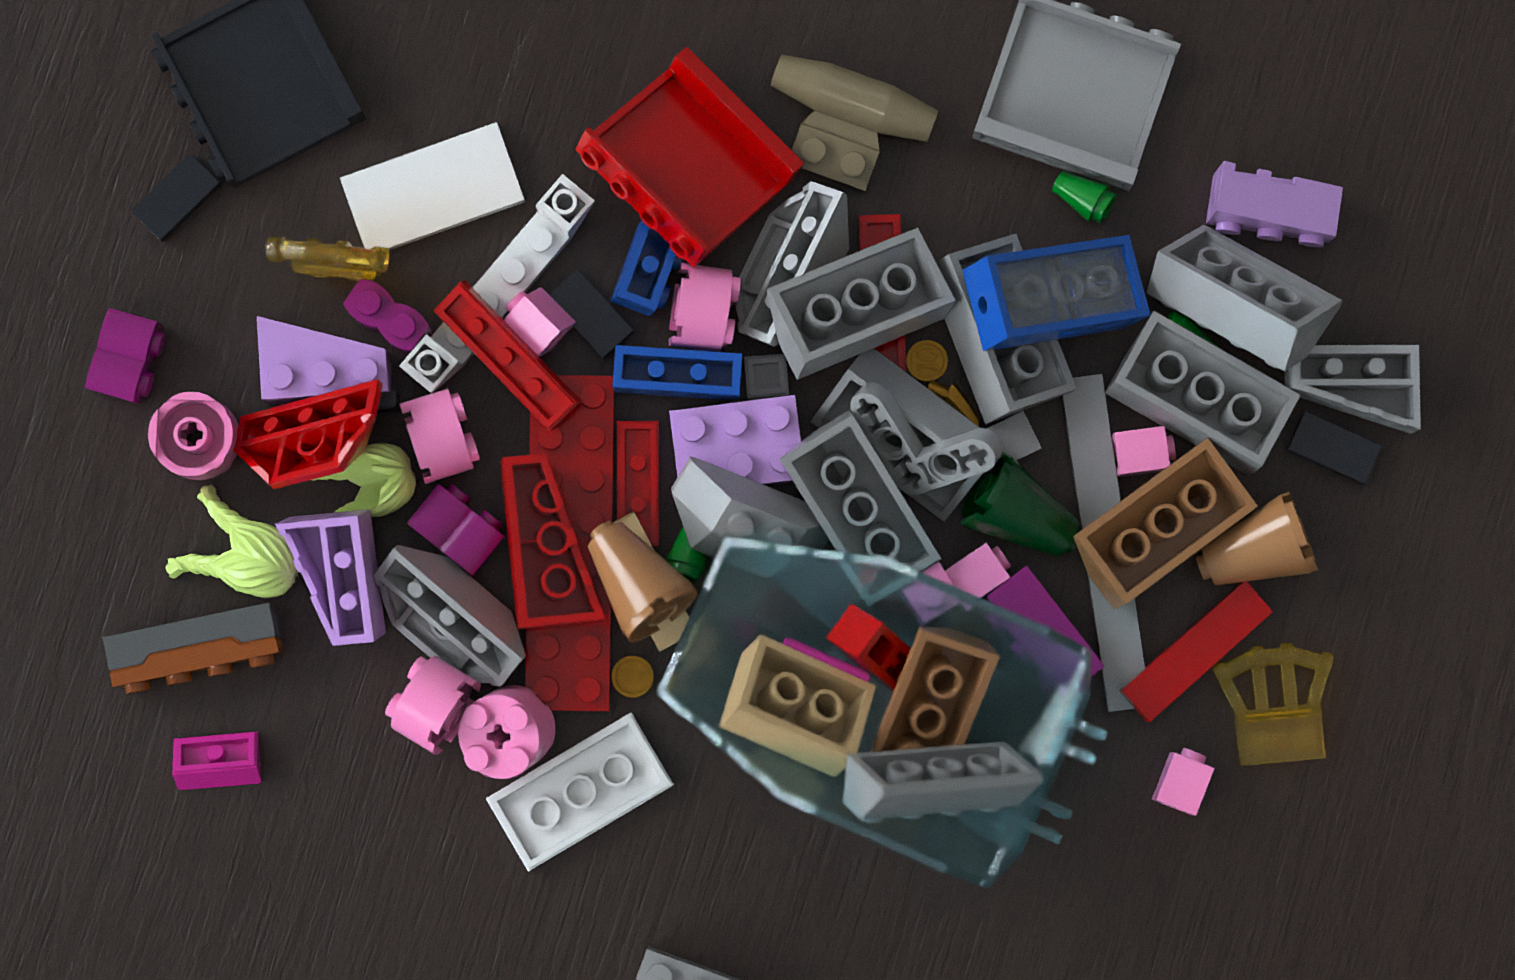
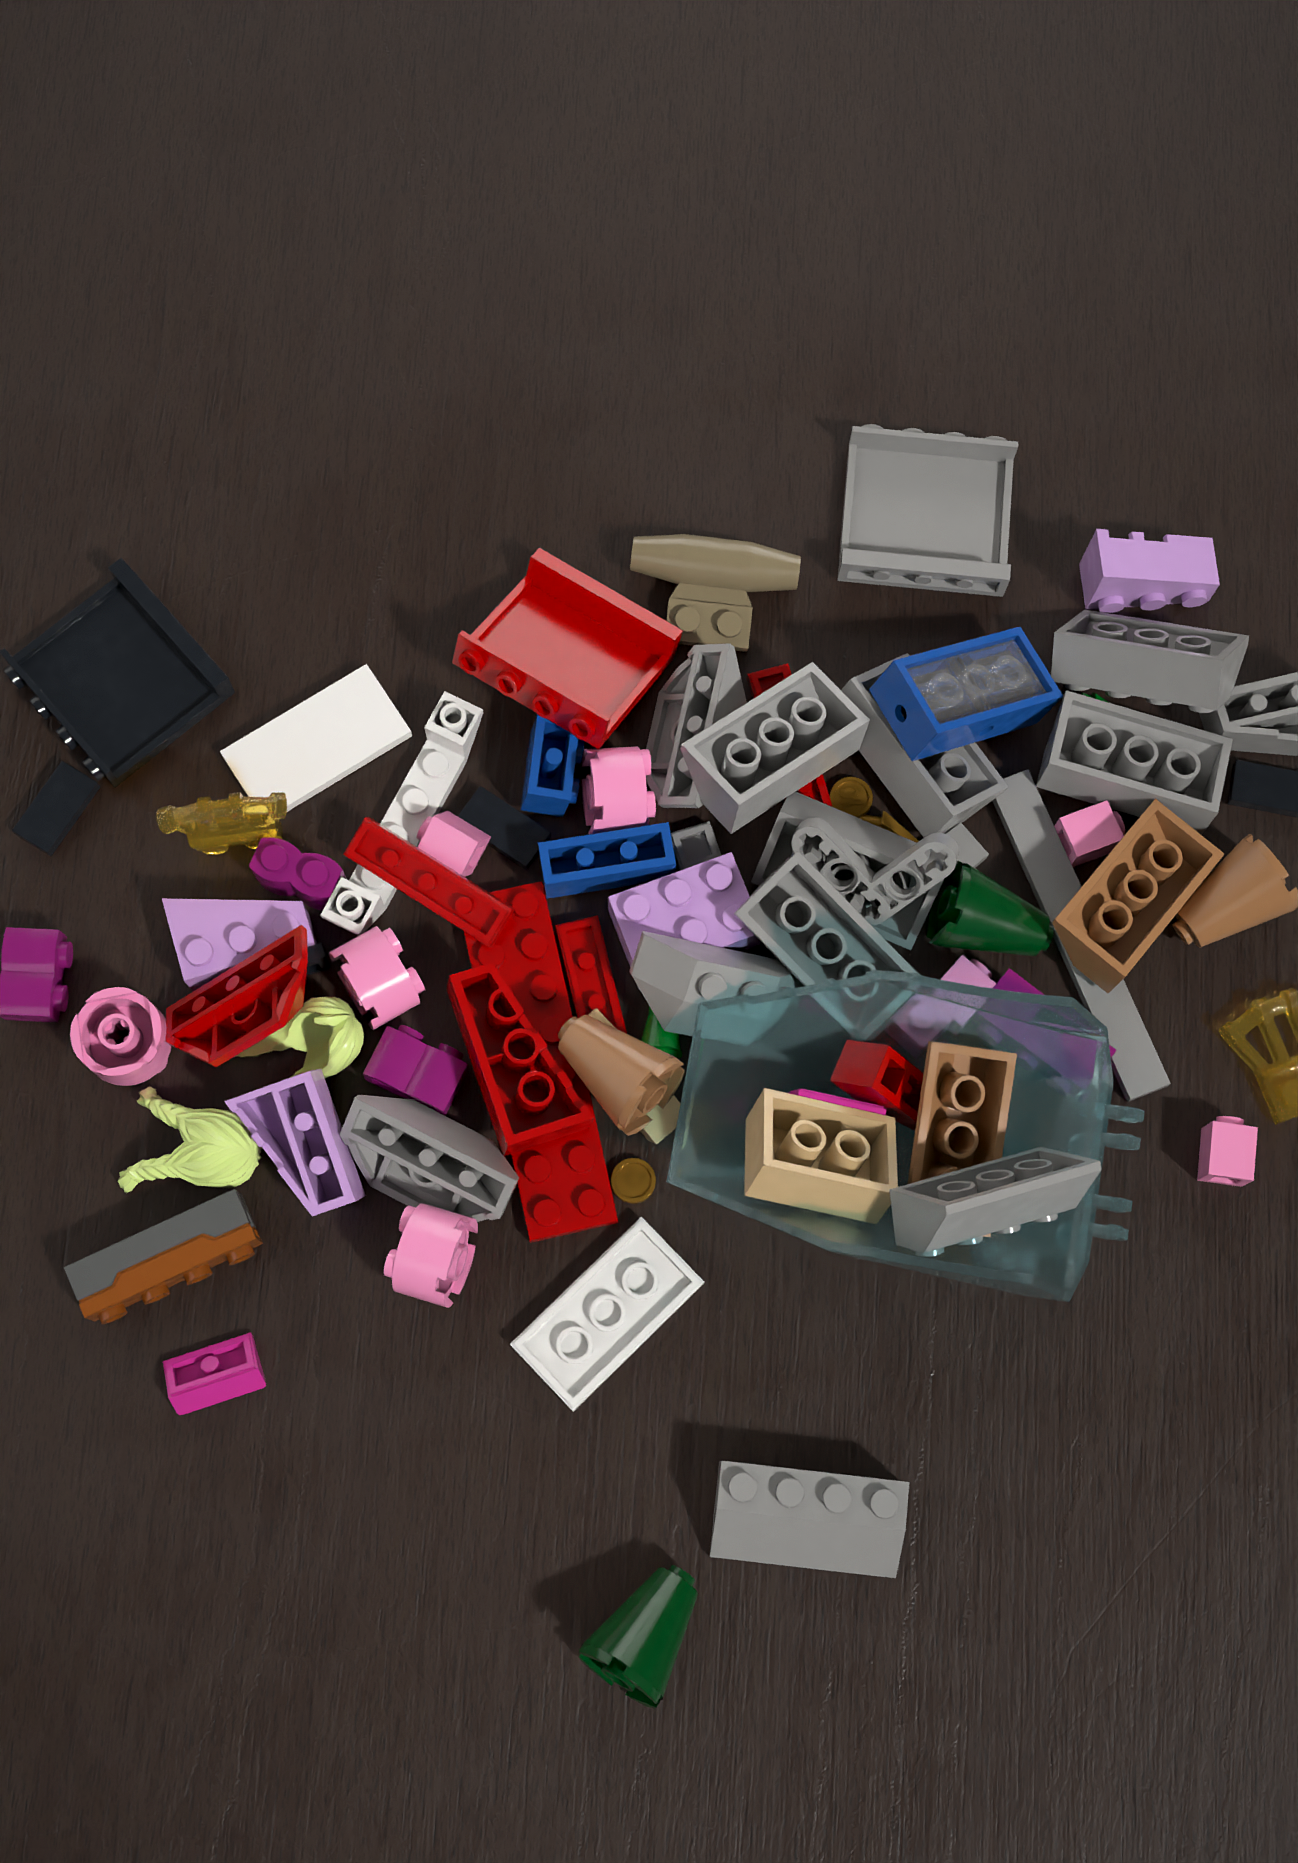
camera: 20 degrees left, 10 degrees down
bright pink brick [458,685,556,779] -> none
green cone [1052,170,1117,224] -> none
red tile [1119,582,1273,723] -> none

